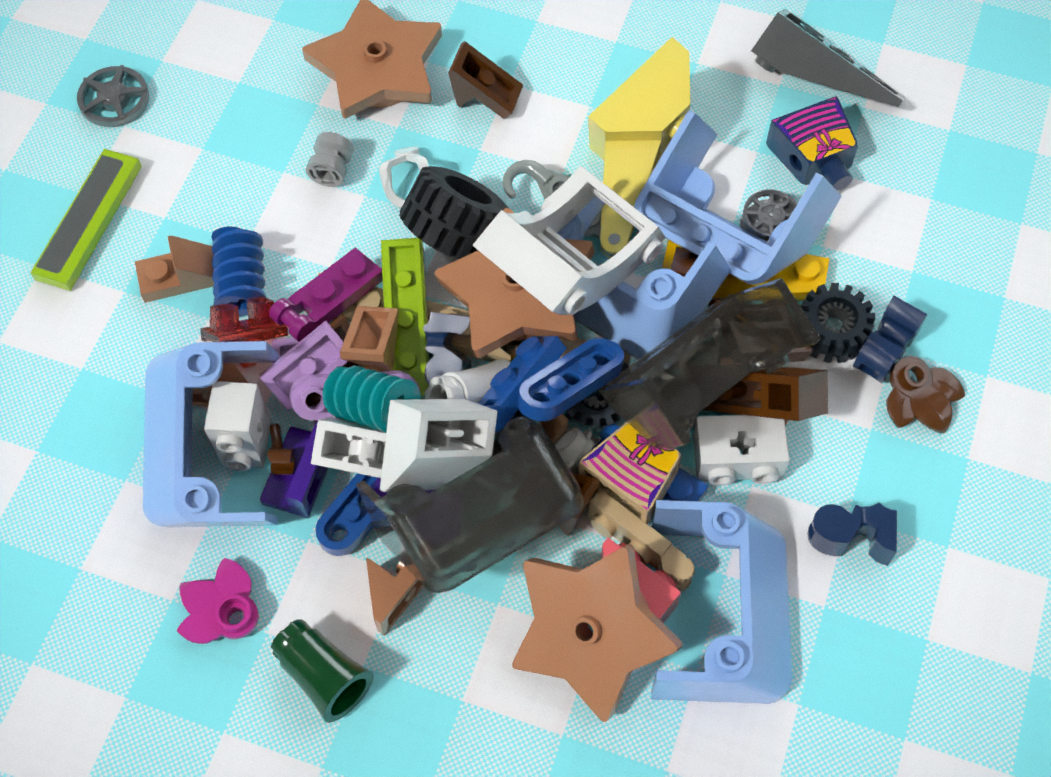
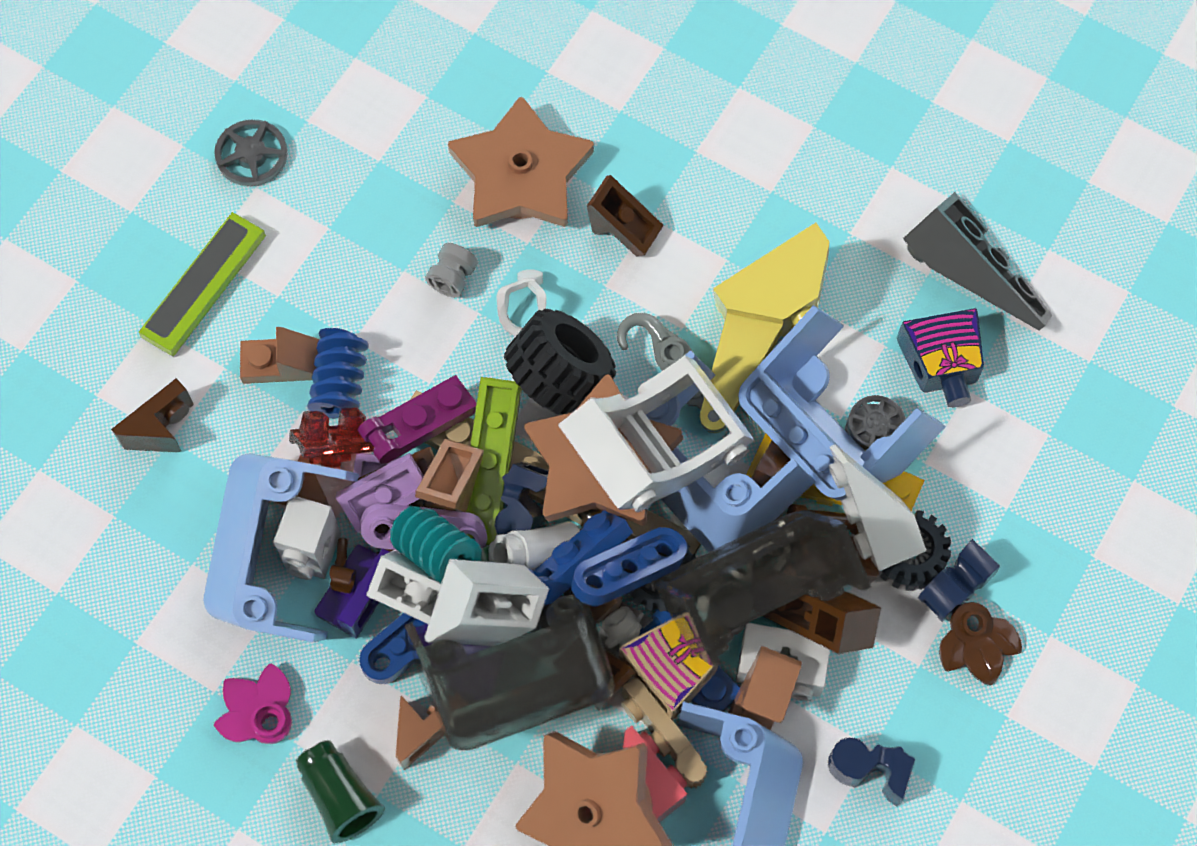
camera: 10 degrees right, 5 degrees up
none -> reddish brown slope [111,378,194,452]
none -> nougat slope [728,646,802,730]
none -> white slope [829,445,926,571]

